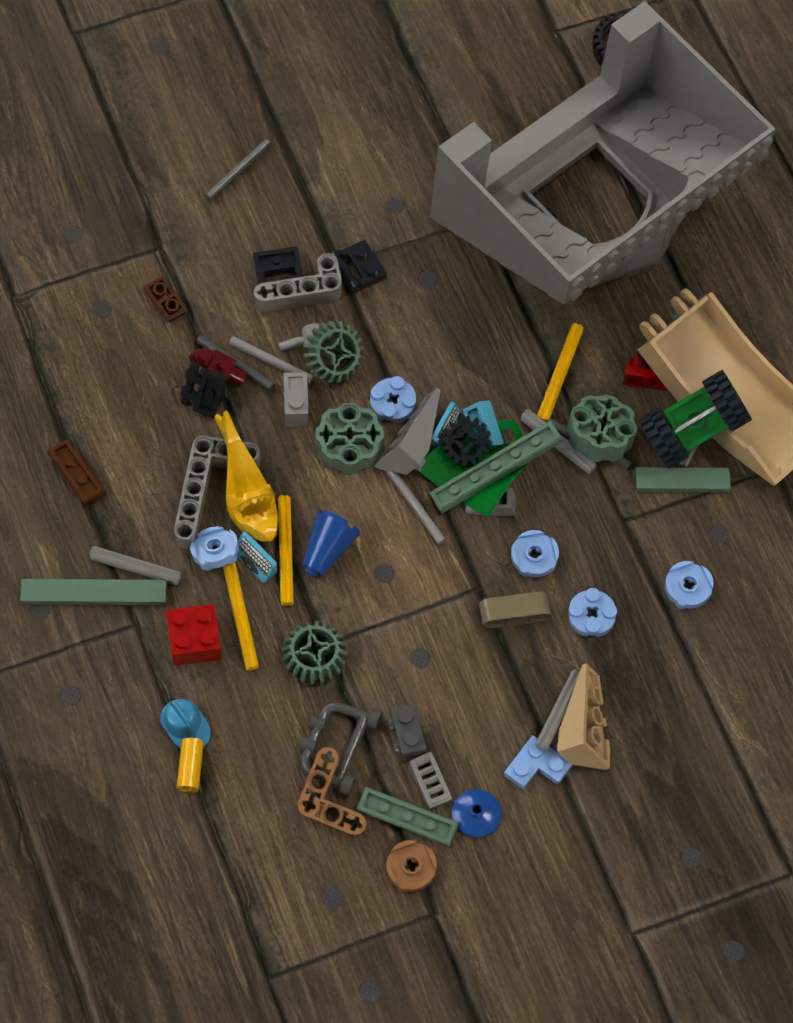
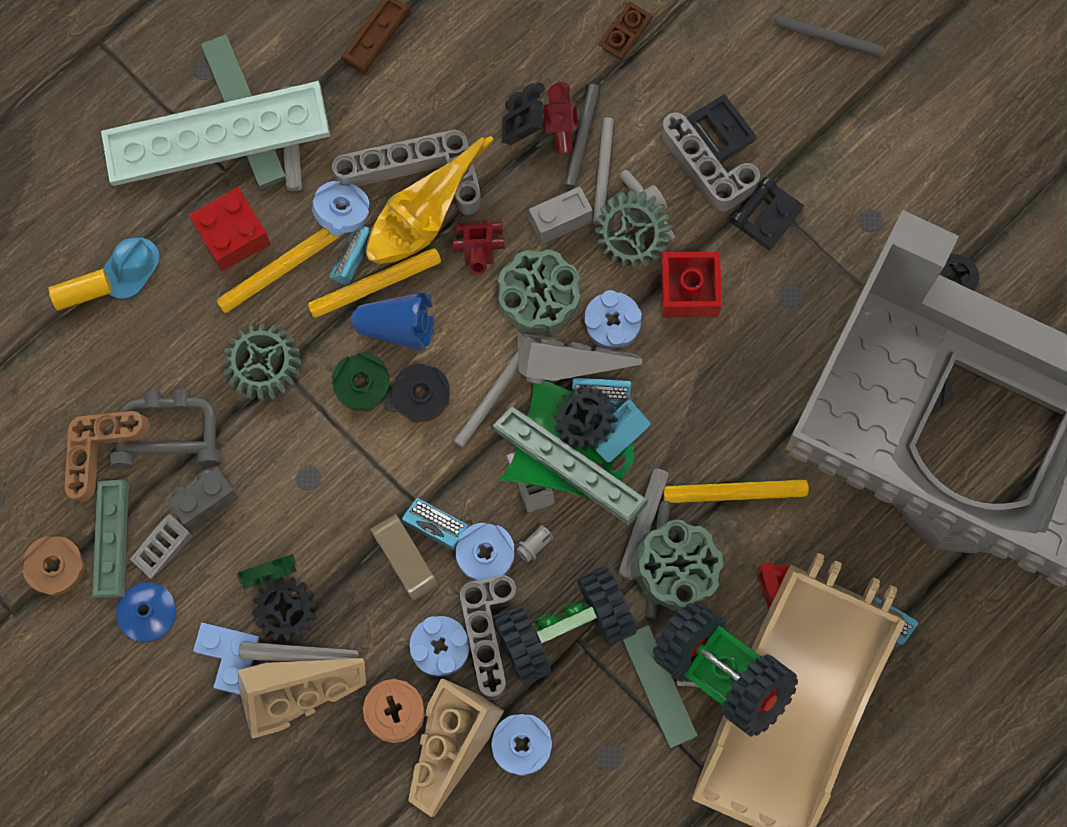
camera: 70 degrees right, 10 degrees up
none -> light aqua plate [101,81,330,186]
none -> dark green plate [236,554,297,590]
none -> black gear [252,577,318,642]
none -> dark green plate [332,353,390,412]
none -> nougat piece [363,679,425,743]
none -> black plate [392,364,450,423]
none -> slope [402,498,468,551]
none -> tan wedge [408,679,504,817]
none -> dark red piece [453,219,505,274]
none -> light grey beam [460,575,516,700]
none -> black plate [492,565,637,686]
none -> light grey pin [516,525,554,563]
none -> red brick [660,252,722,318]

